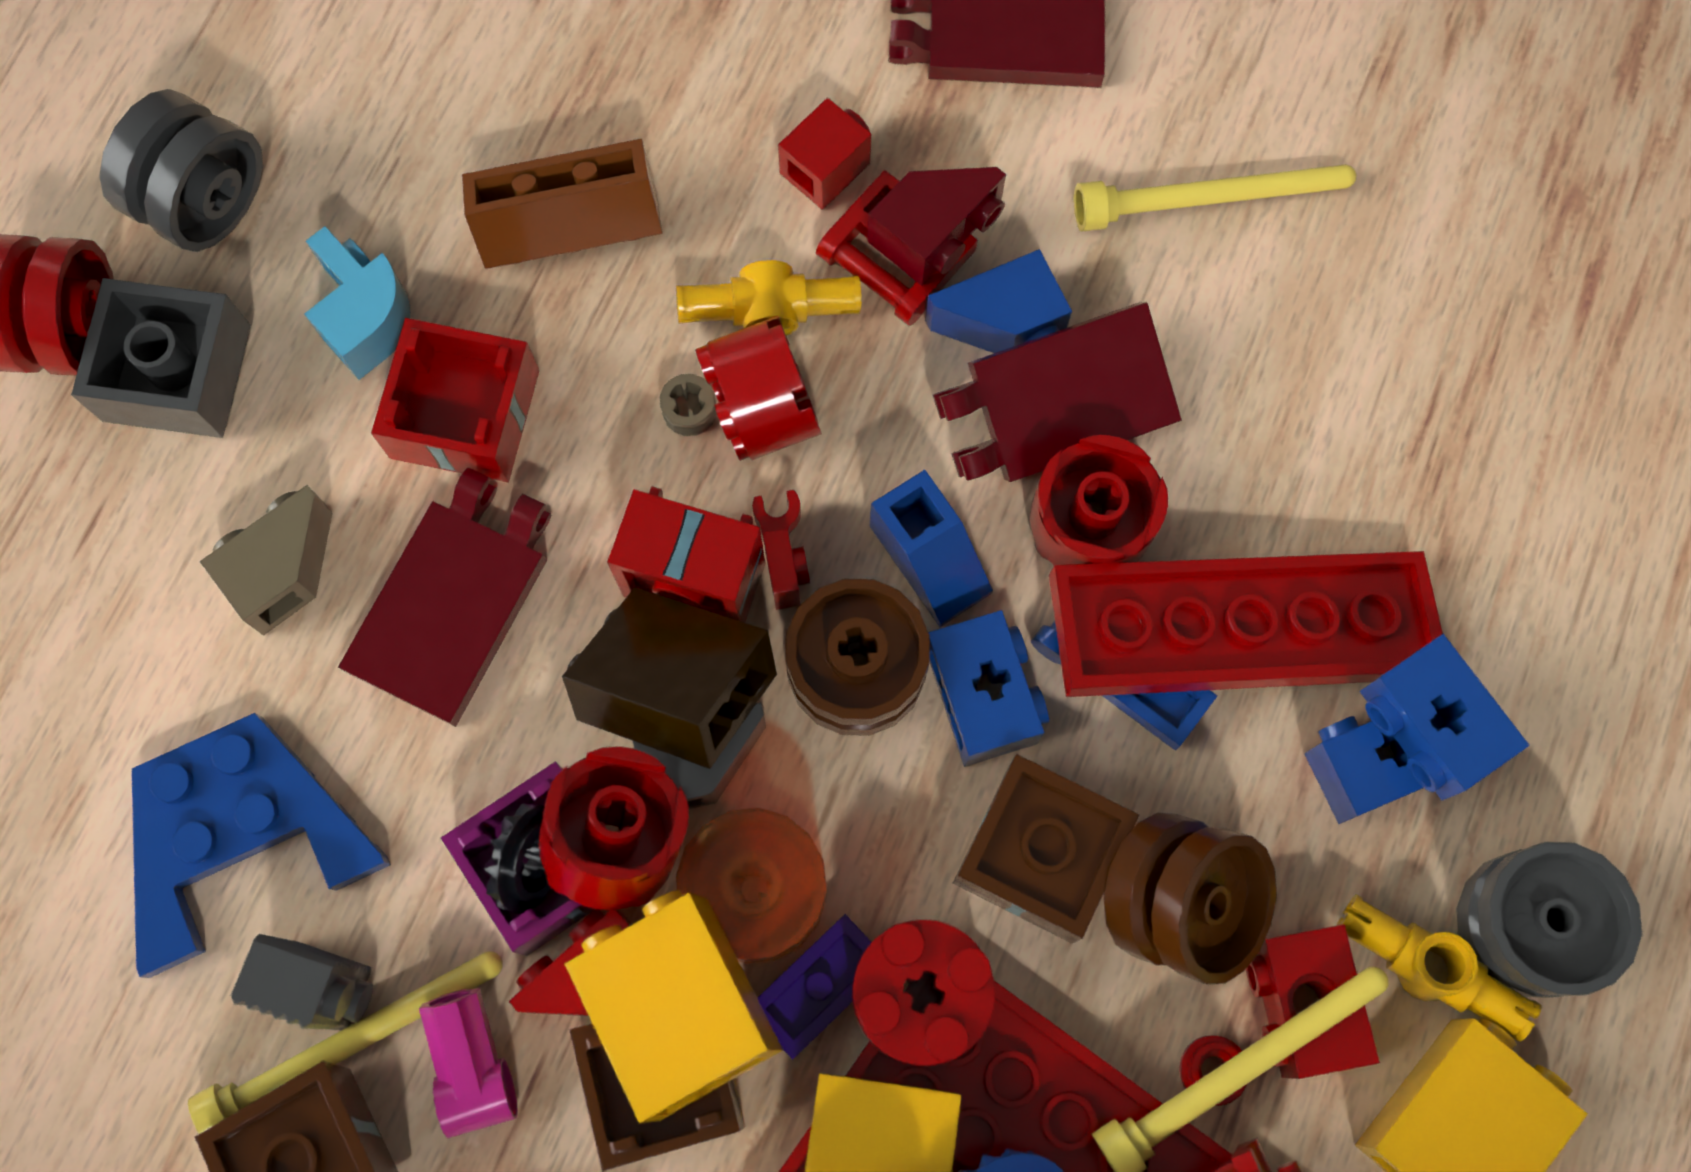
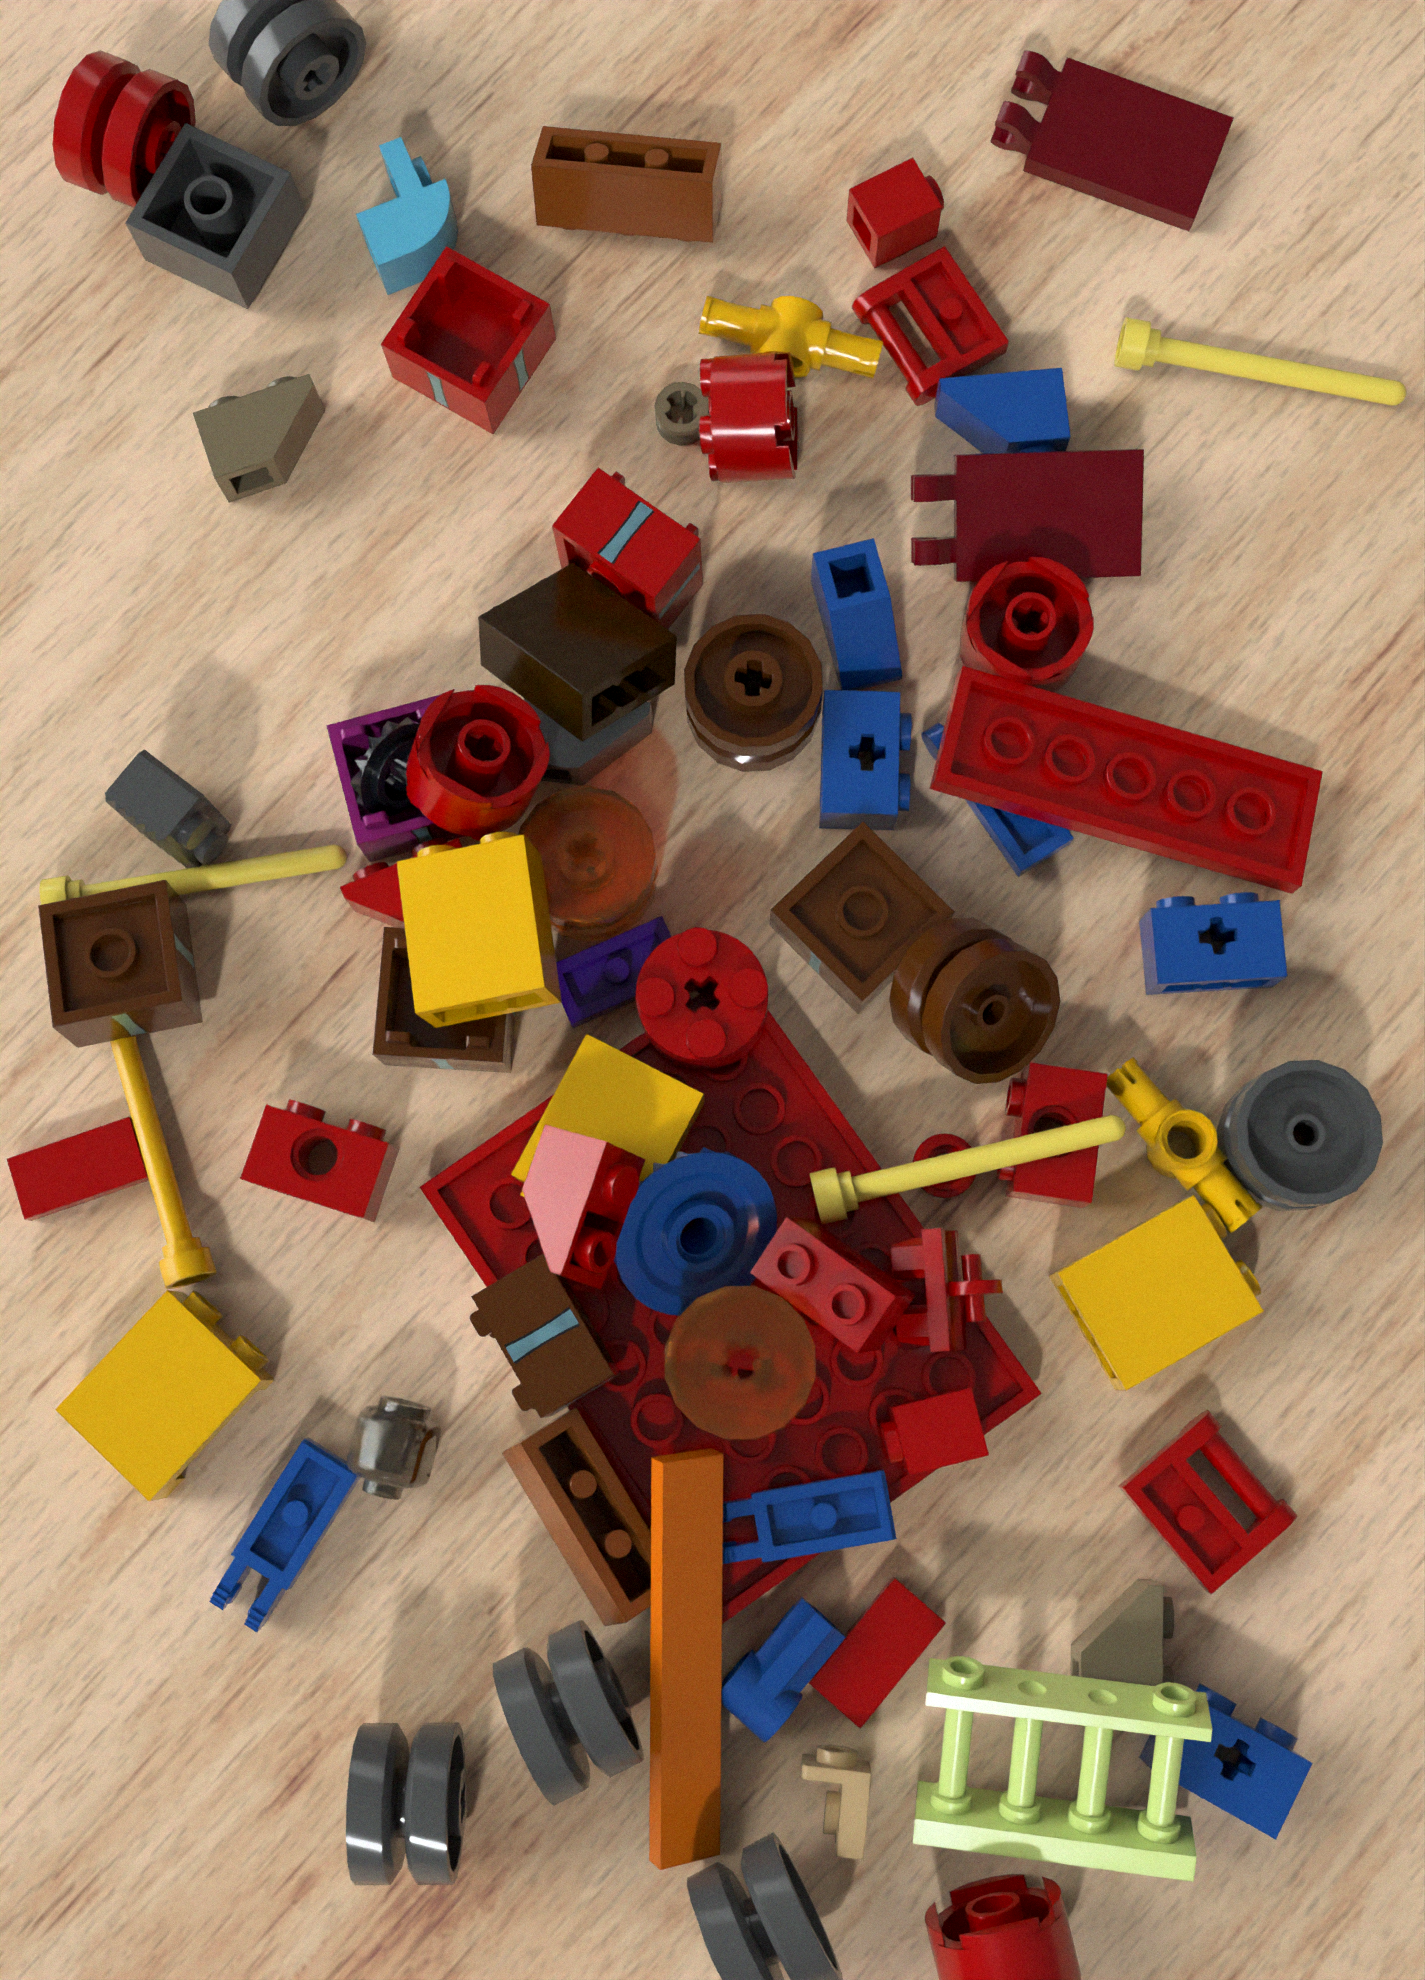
camera: 25 degrees right, 5 degrees up
blue wing [131,713,391,978] -> none
dark red tile [338,467,552,727] -> none
dark pink piece [419,988,518,1138] -> none
red plate [752,490,810,610] -> none
dark red slope [867,167,1006,286] -> none
blue brick [1359,634,1530,801] -> none

